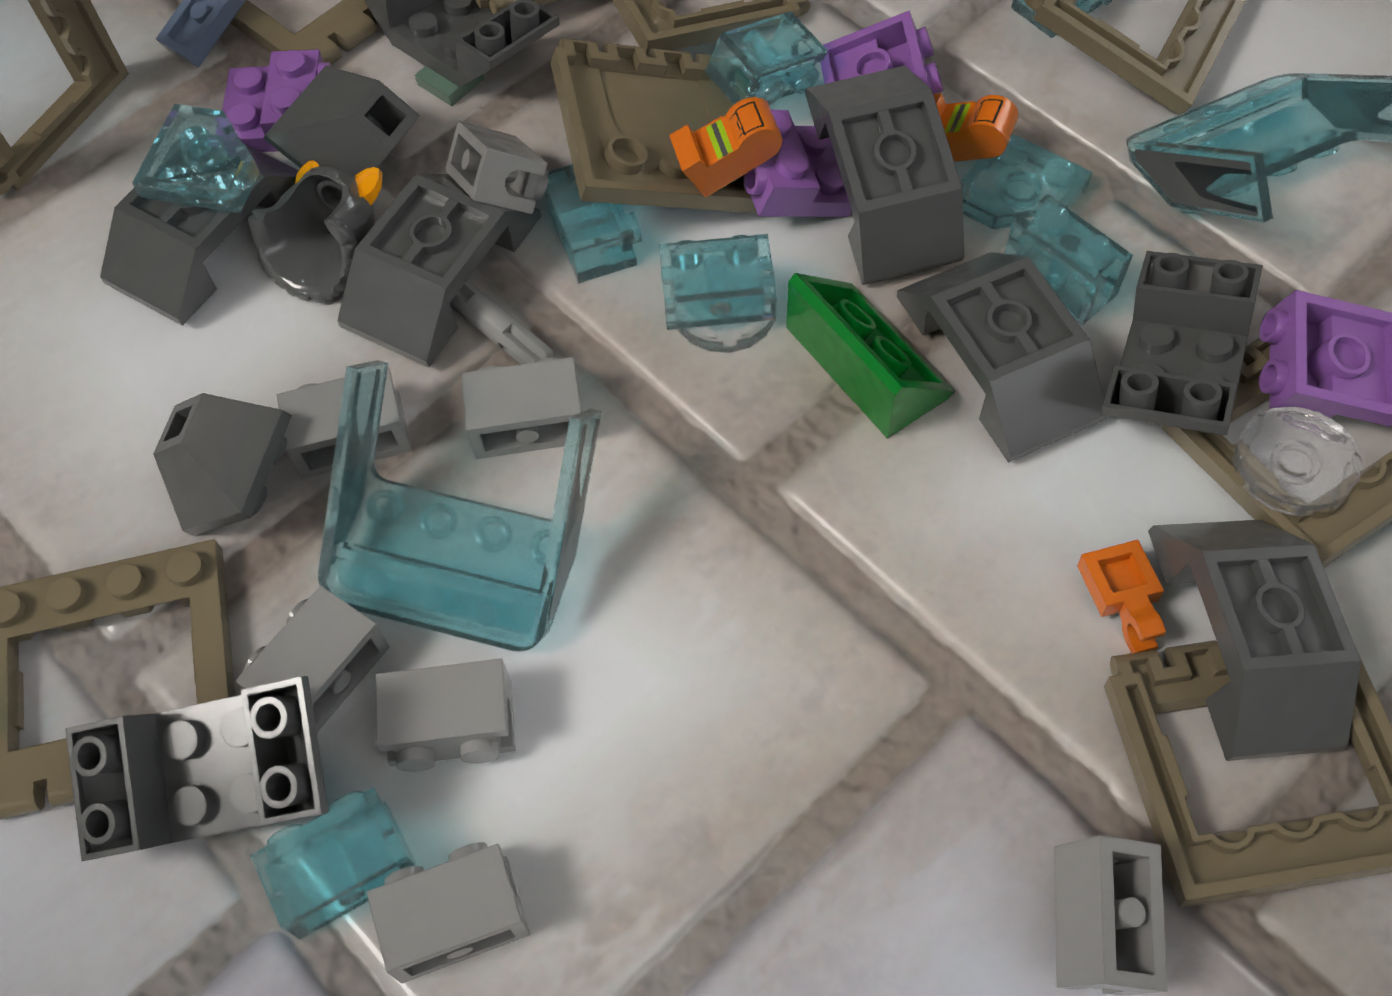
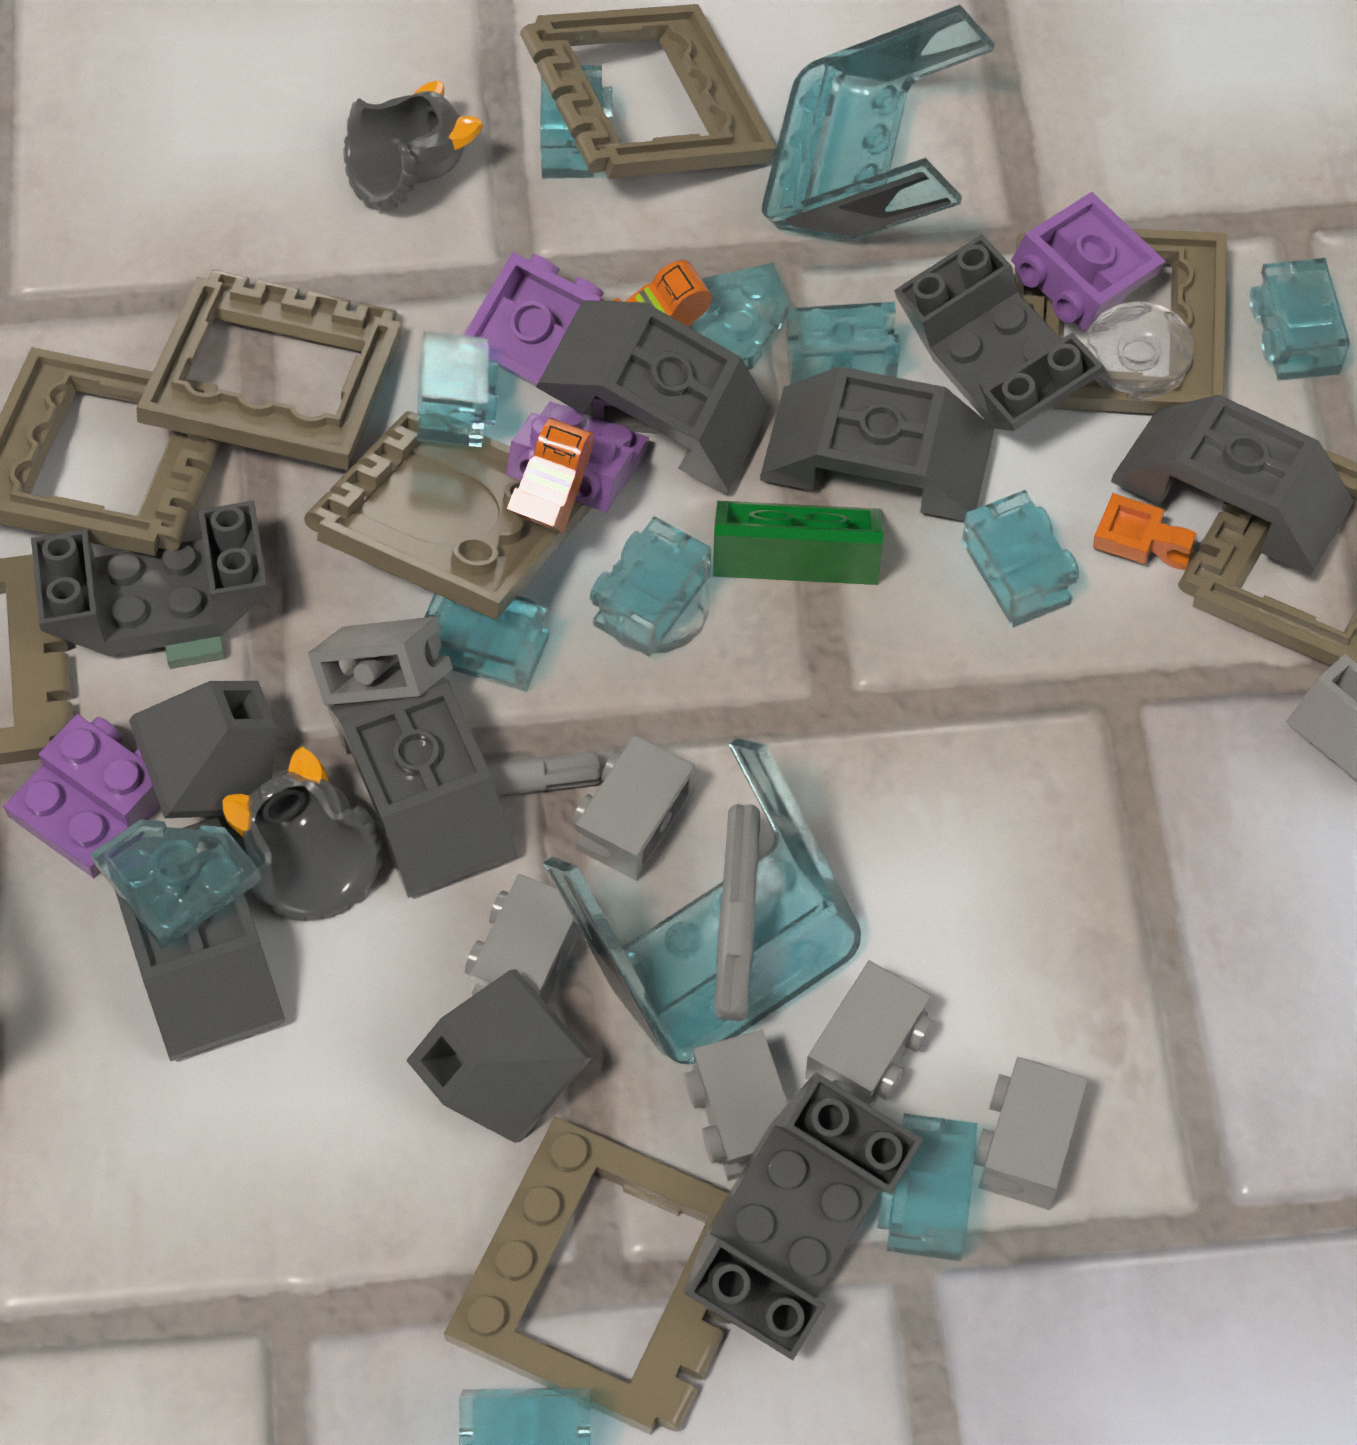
camera: 55 degrees left, 0 degrees up
none -> light grey axle [714,804,760,1021]
none -> clear light blue brick [962,490,1079,628]

